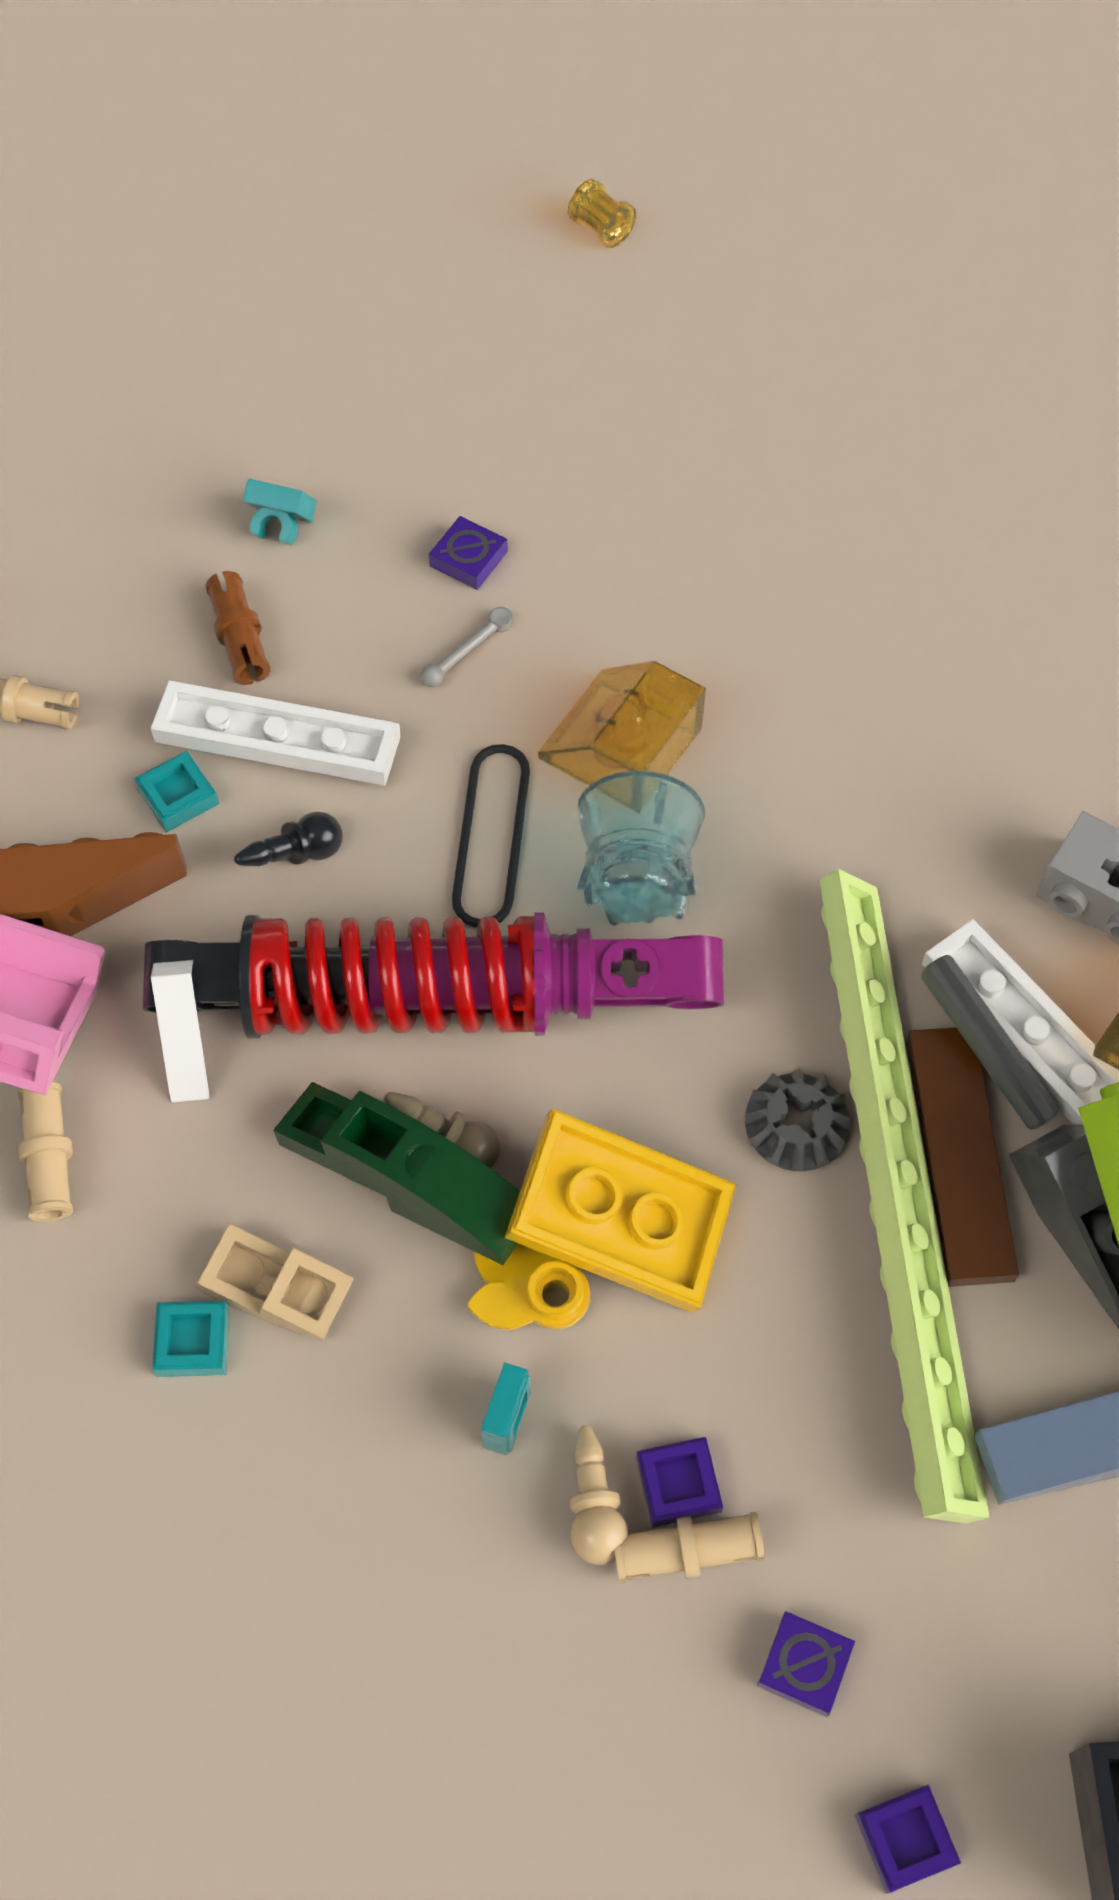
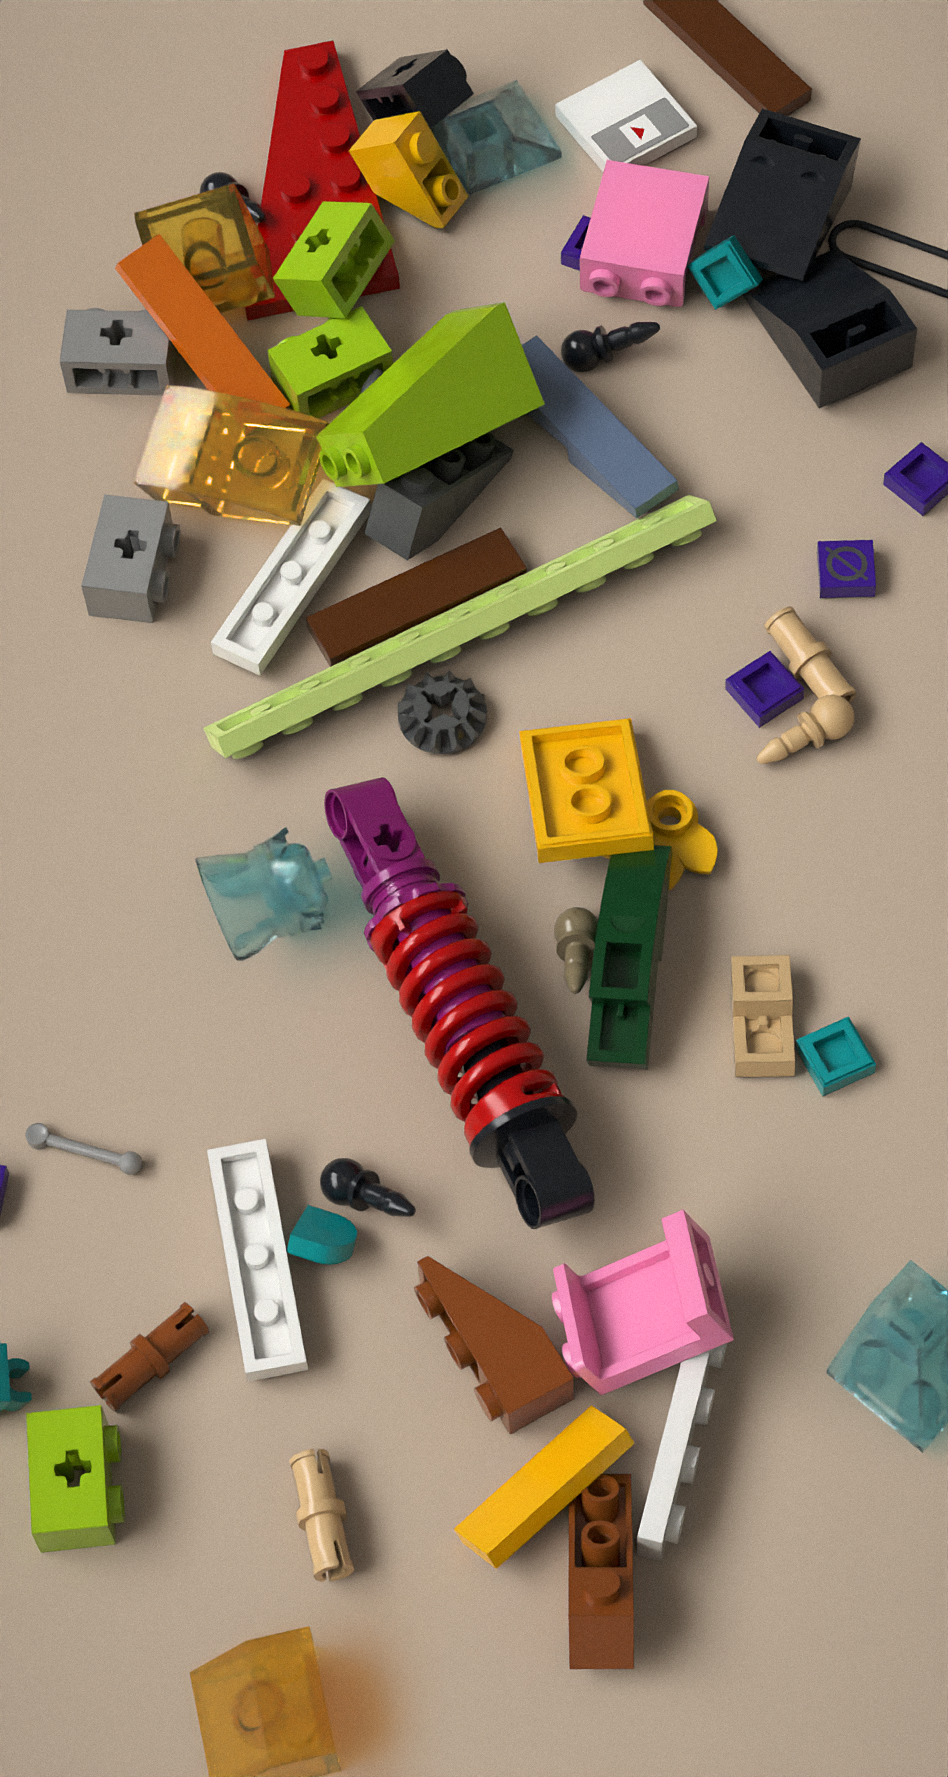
camera: 110 degrees left, 0 degrees up
tan pin [17,1082,73,1222] -> none
teal tile [134,750,219,833] -> none
white piece [151,960,210,1103] -> none
black piece [452,744,530,927] -> none
teal tile [481,1362,531,1455] -> none
clear yellow slope [538,661,706,814] -> none
dark grey axle [921,954,1059,1130] -> none
none -> lime brick [26,1405,125,1553]
none -> teal tile [286,1205,357,1265]

